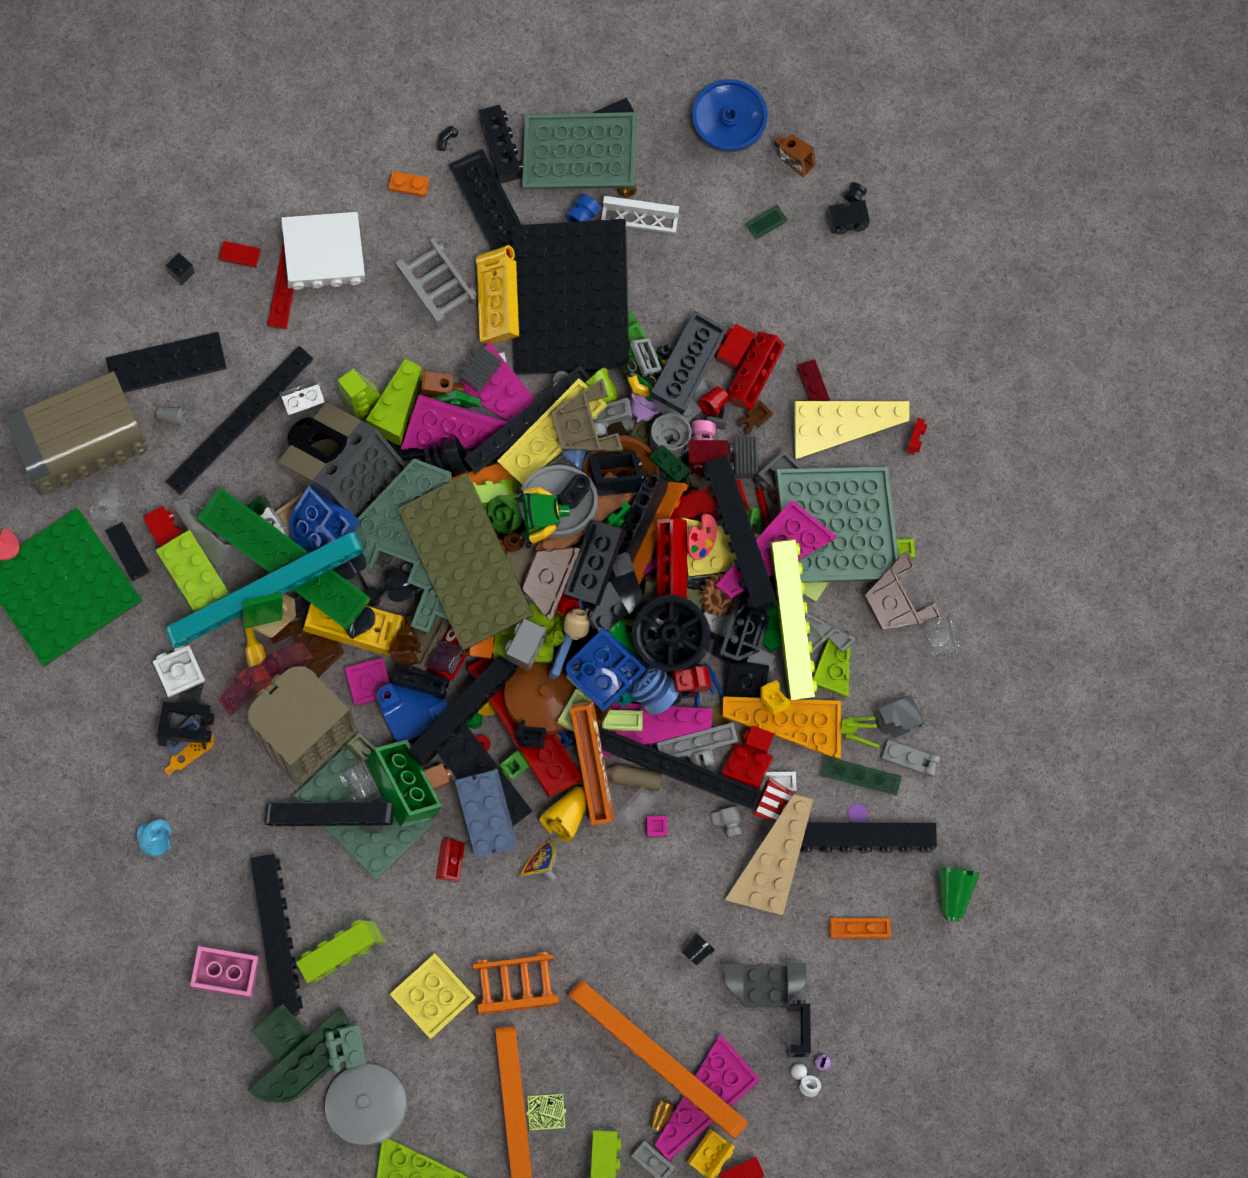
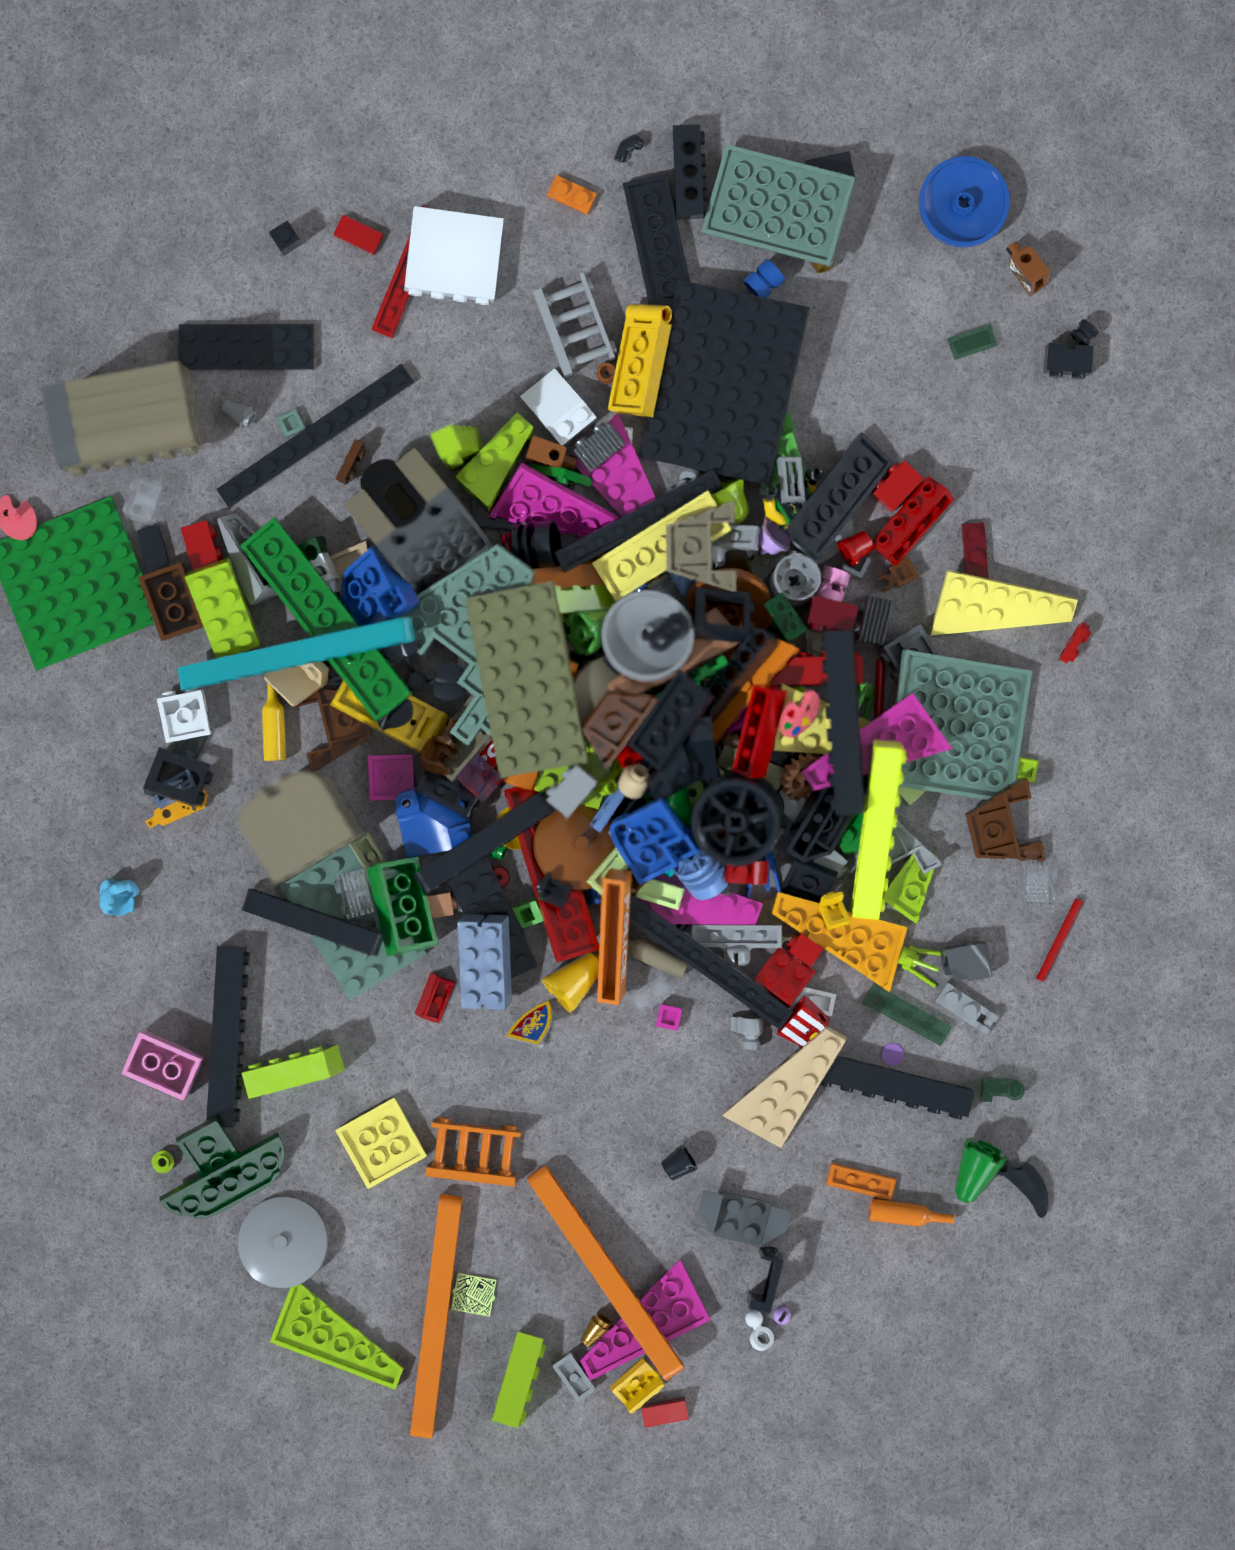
camera: 15 degrees right, 15 degrees up
clear pink arch [219,642,313,715] -> none
green tile [242,592,283,629] -> none
window [279,380,325,415] -> none
sand green plate [325,1023,366,1072] -> none
reddish brown plate [504,533,524,552] -> none
torso [514,487,570,549] -> none
white fence [601,196,679,234] -> none
none -> reddish brown brick [138,562,204,641]
none -> lime plate [152,1150,175,1173]
none -> sand green tile [276,408,306,439]
none -> reddish brown plate [335,439,366,485]
none -> white slope [520,368,597,446]
none -> dark orange plate [596,362,616,384]
none -> orange piece [869,1199,954,1227]
none -> clear green leg [980,1077,1025,1102]
none -> black piece [997,1159,1049,1218]
none -> red bar [1036,898,1083,982]

